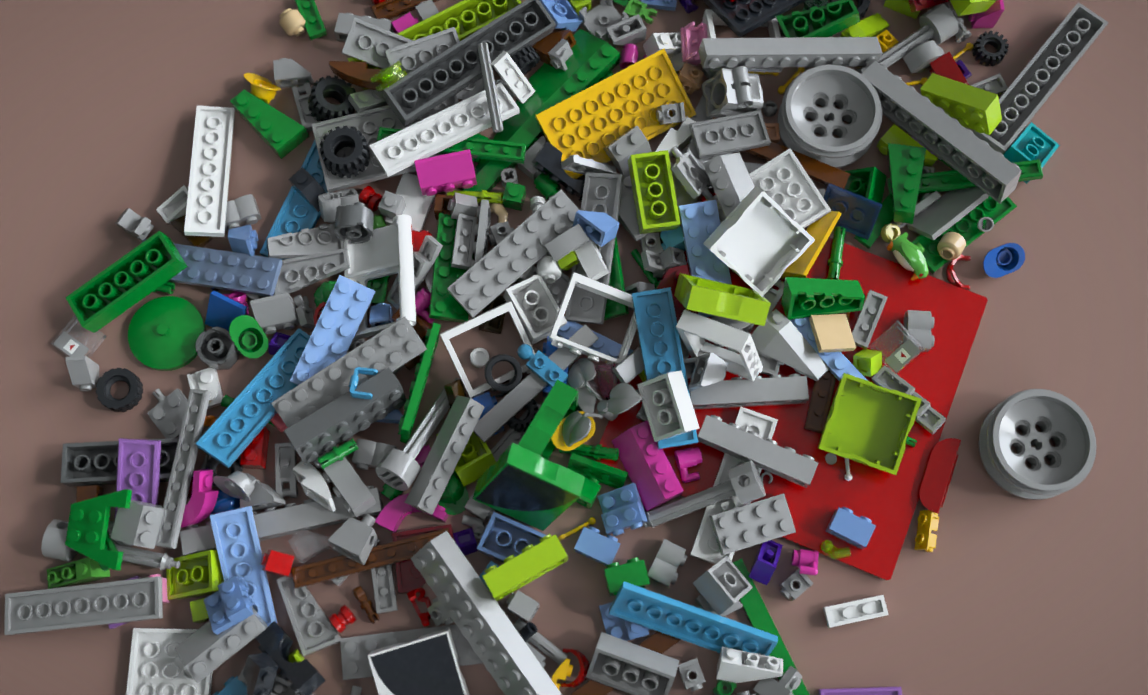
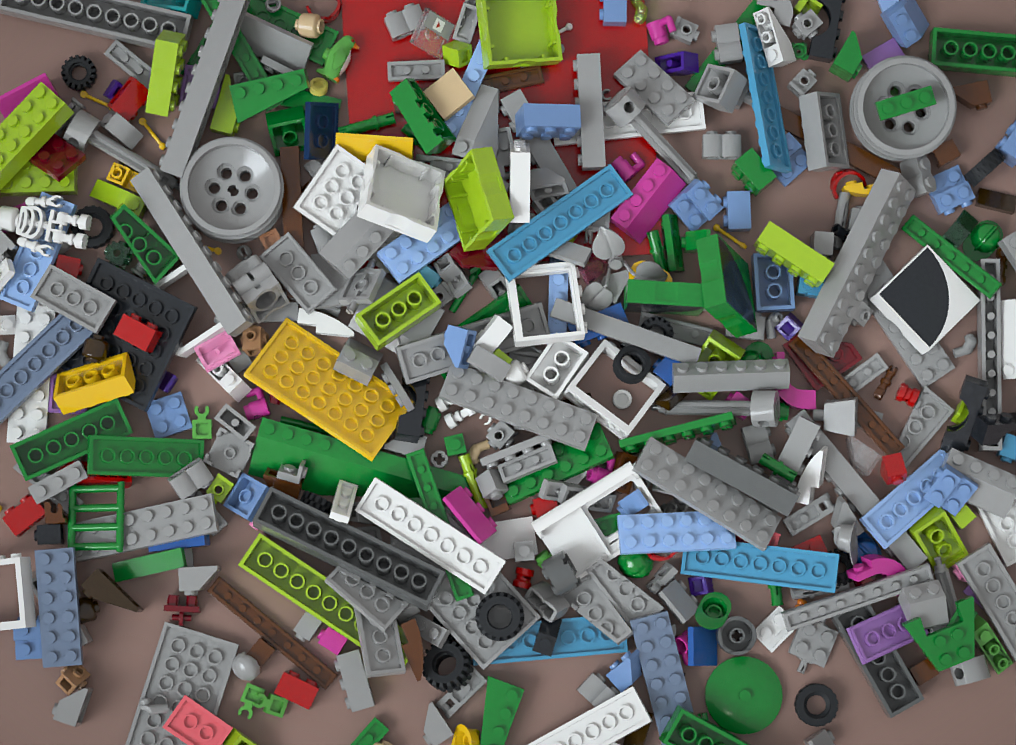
camera: 125 degrees left, 10 degrees up
dark azure piece [349,367,378,399] -> none
clear neon green head [370,61,407,92] -> none
red helmet [407,587,431,627] -> none
light grey axle [477,43,503,133] -> none
dark azure plate [517,344,568,388] -> none
white slope [637,371,699,442] -> none
light grey brick [656,102,686,125] -> none
none -> medium blue brick [515,103,581,141]
none -> light grey brick [711,22,743,65]

